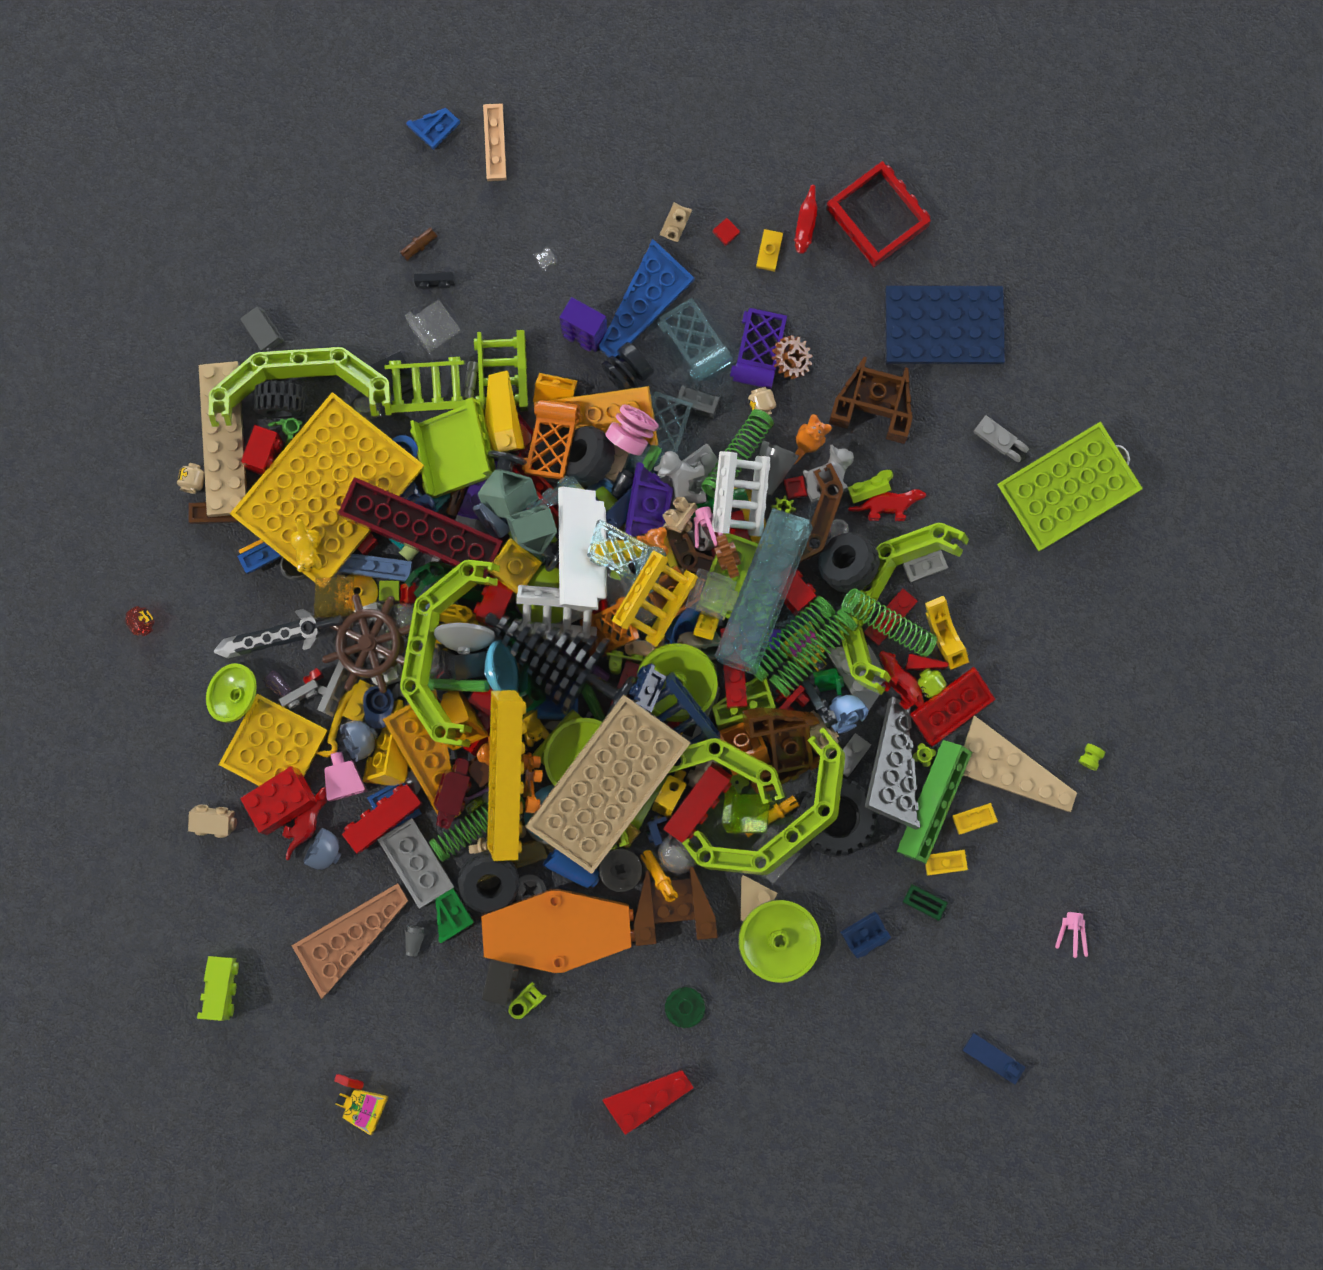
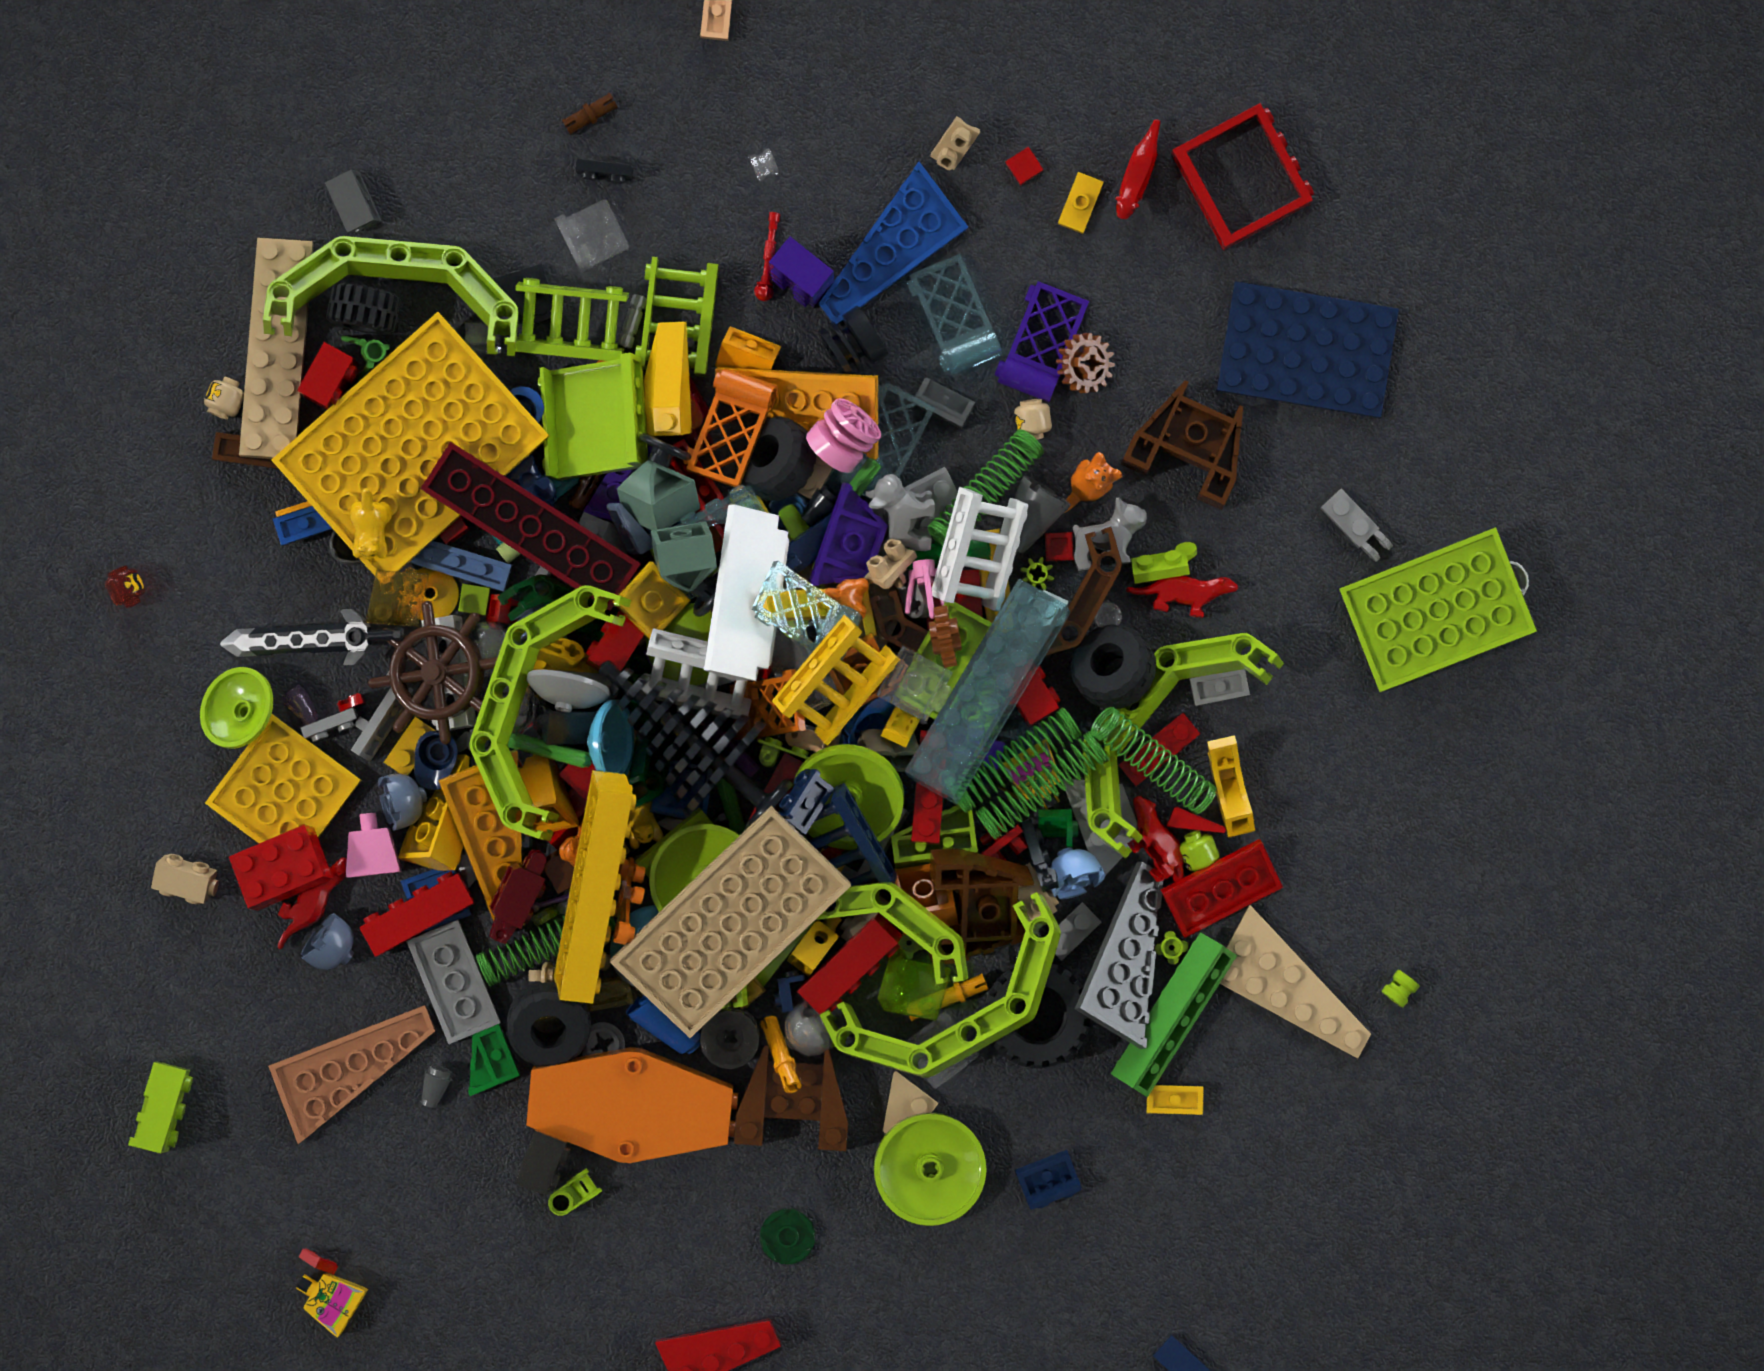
camera: 10 degrees right, 5 degrees up
yellow piece [316,683,358,758] -> none
dark green tile [902,884,948,921] -> none
yellow plate [952,803,998,835] -> none
bright pink plant [1055,912,1088,958] -> none
none -> red piece [754,212,780,301]

